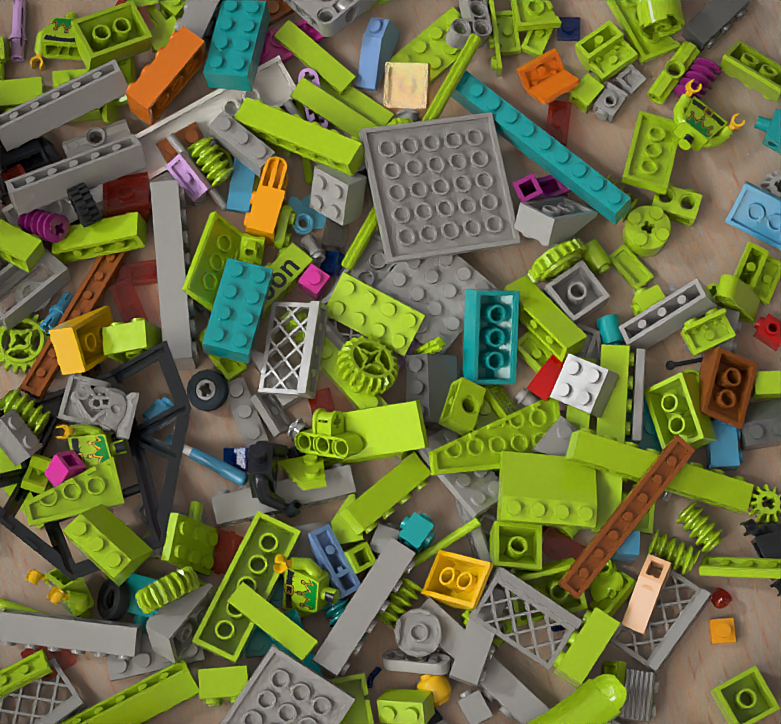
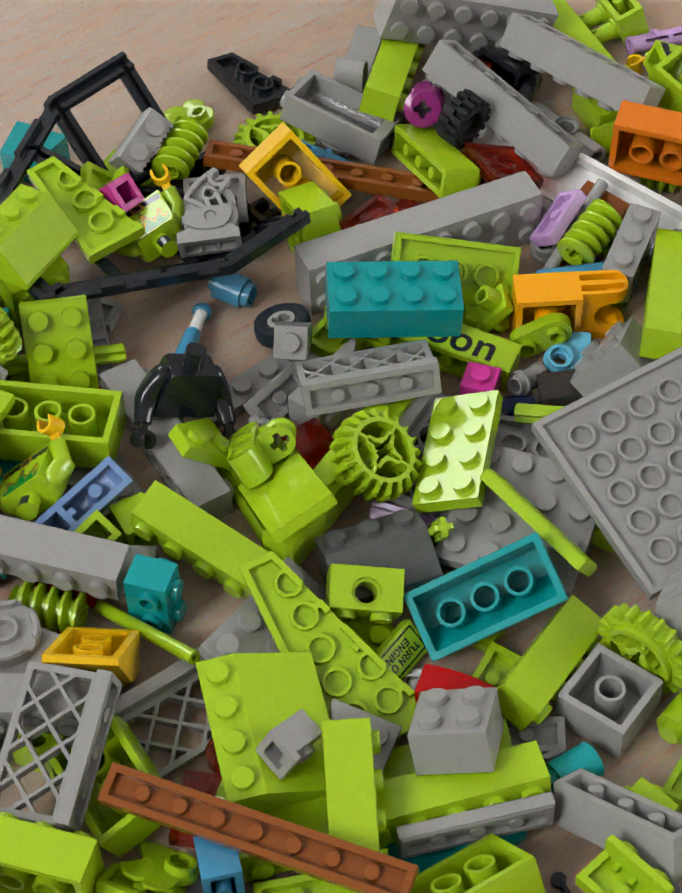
camera: 75 degrees right, 25 degrees down
lime slope [489,521,542,571] -> none
none -> light grey brick [255,709,323,781]
none -> light grey brick [273,321,312,360]
none -> lime tile [479,468,598,577]

